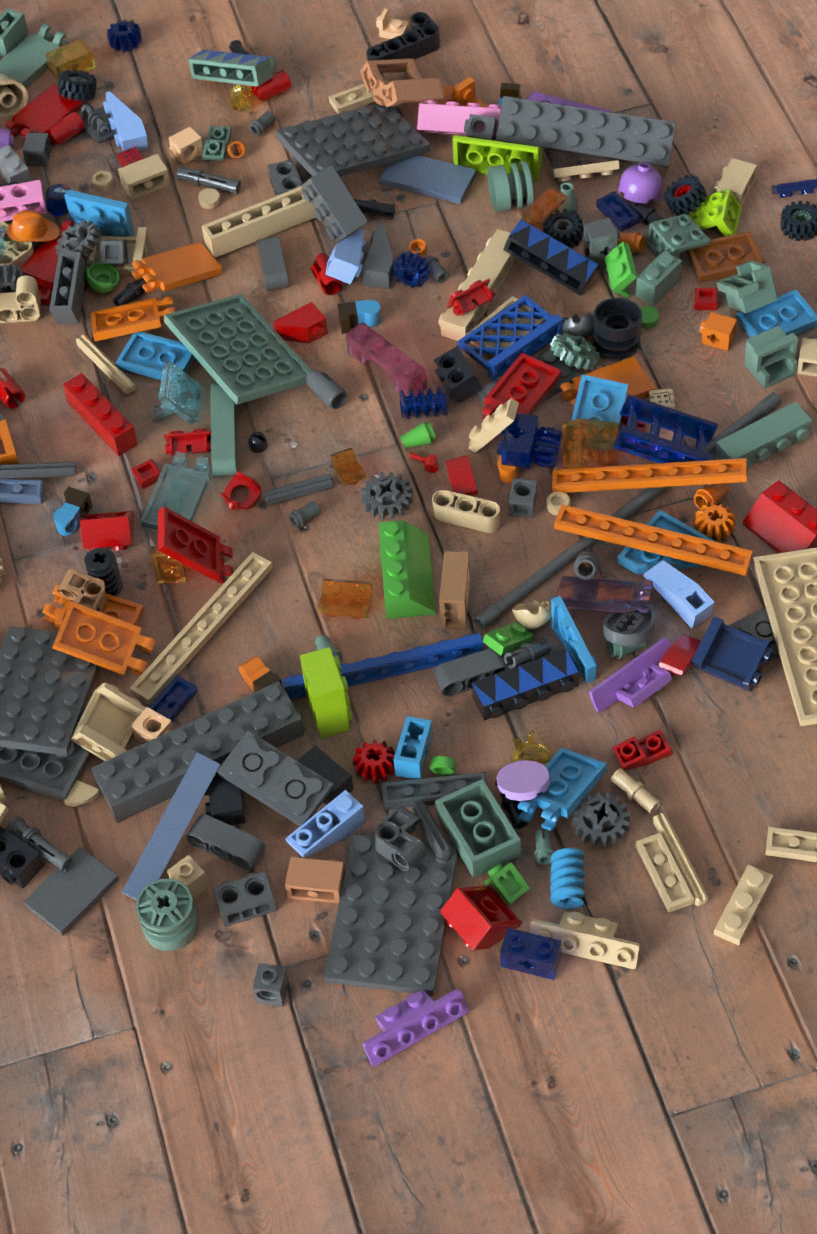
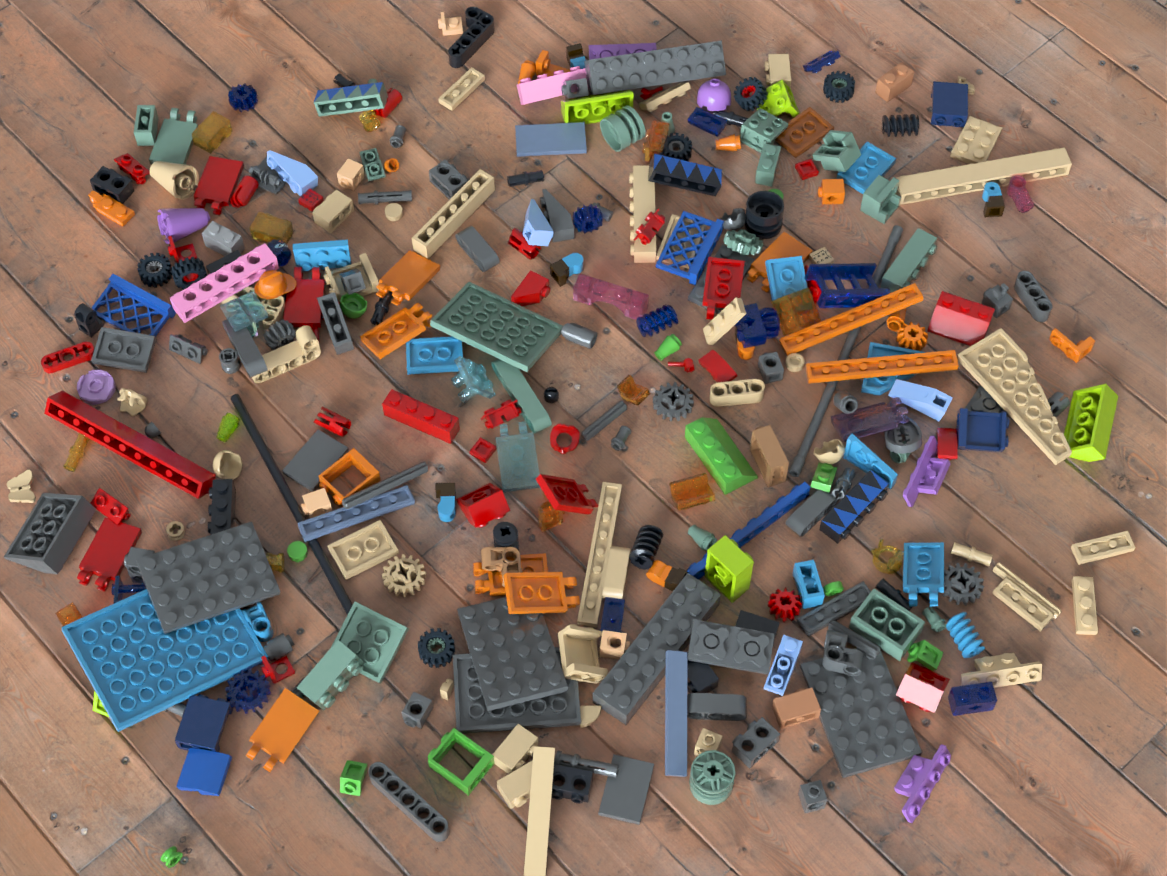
camera: 30 degrees left, 5 degrees up
dark grey brick [22,133,52,167] -> none
dark grey gear [55,220,101,258] -> none
black bush [58,69,97,101] -> none
tan axle [76,335,135,395] -> none
tan tile [92,171,114,191] -> none
dark grey plate [276,104,431,177] -> none
dark grey brick [301,165,368,243] -> none
nougat window [360,59,444,107] -> none
orange hinge [408,239,427,259] -> none
black brick [434,346,483,403] -> none
lavender tile [496,760,550,801] -> none
dark grey brick [584,218,620,270] -> none
bright green bracket [604,241,637,298] -> none
red slope [612,729,673,770] -> none
none -> clear yellow brick [250,212,294,249]
none -> tan beam [602,546,631,601]
none -> black piece [629,525,664,570]
none -> red hand [640,86,663,100]

